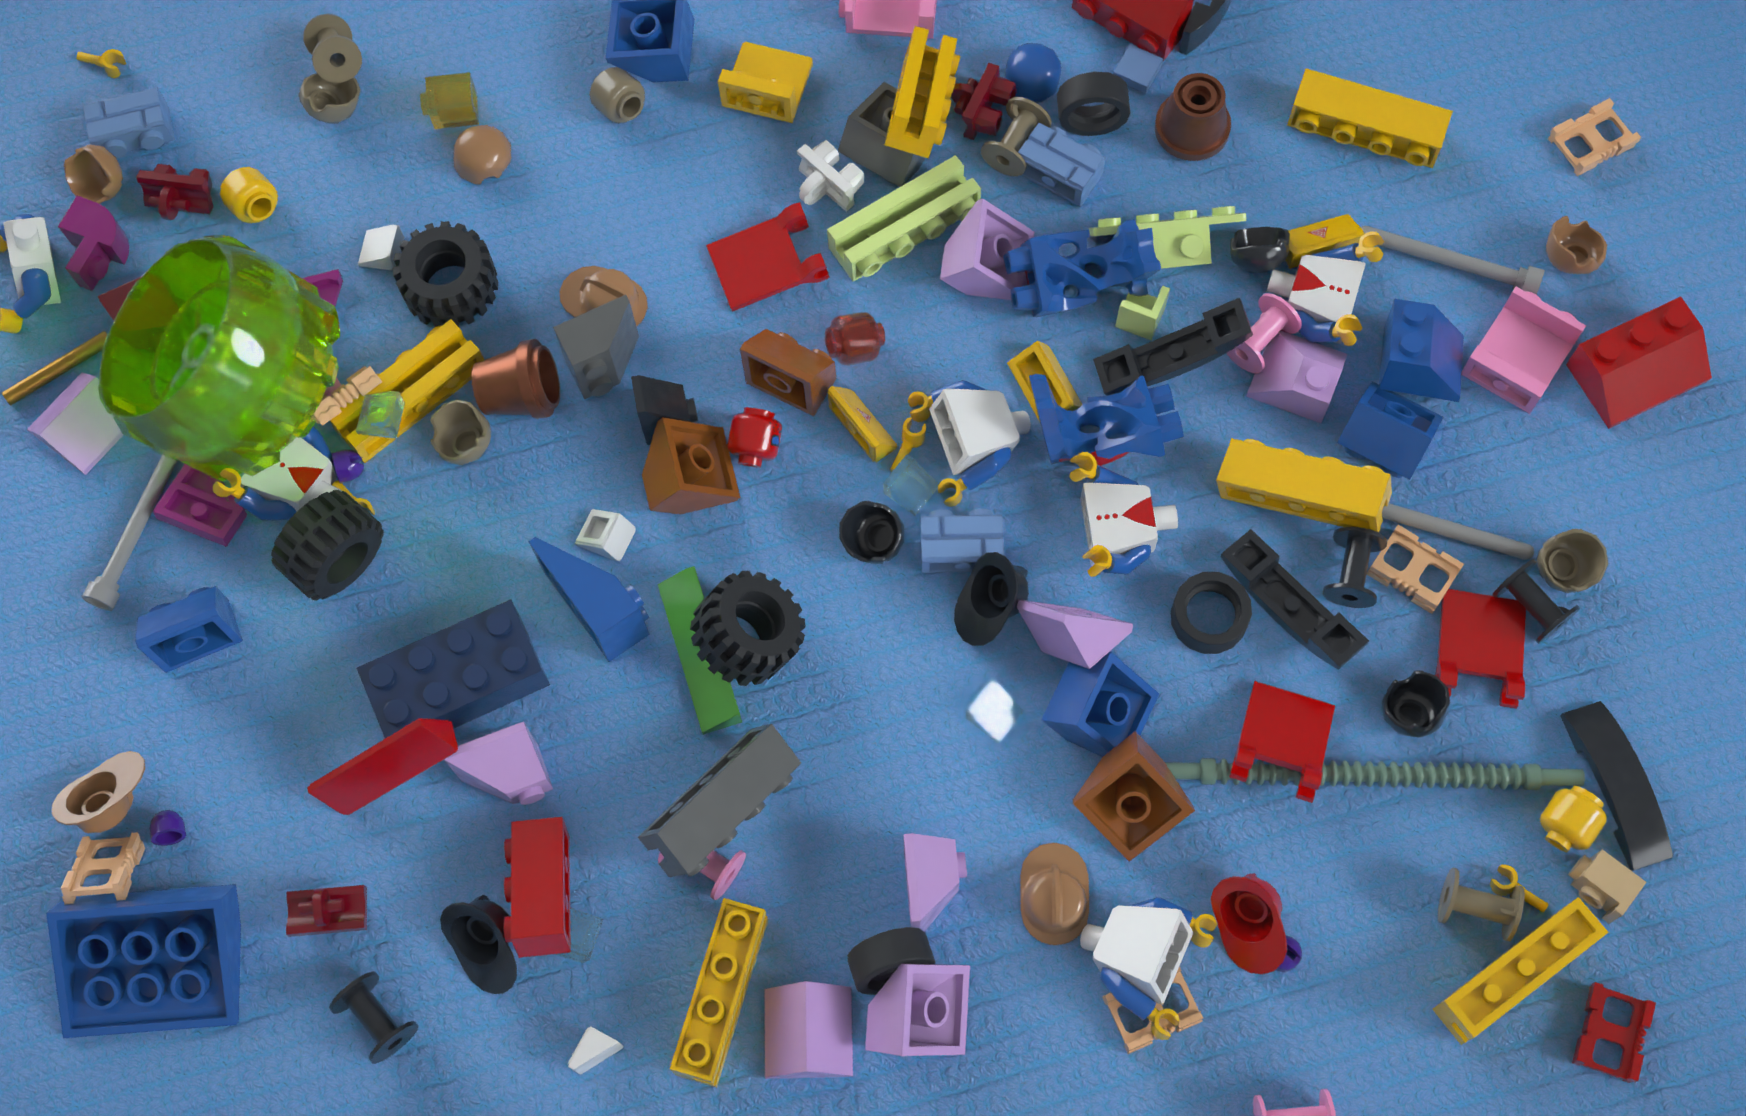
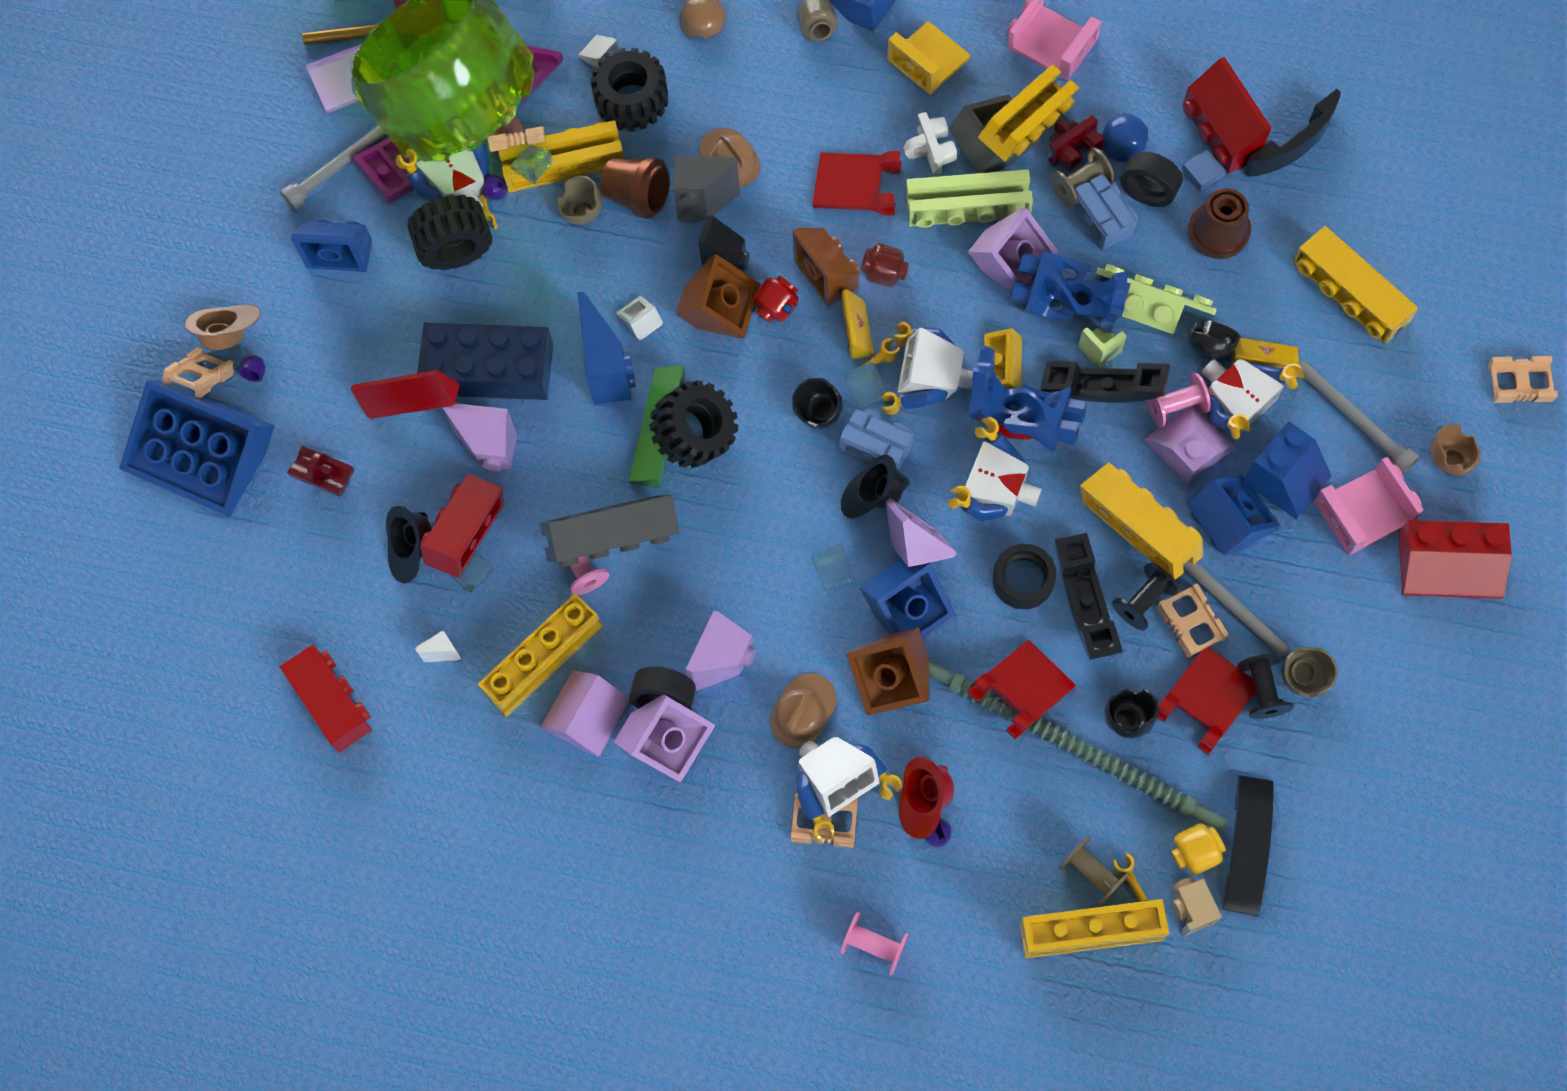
camera: 30 degrees right, 0 degrees up
black piece [329,971,419,1064] -> none
red piece [1572,982,1656,1083] -> none

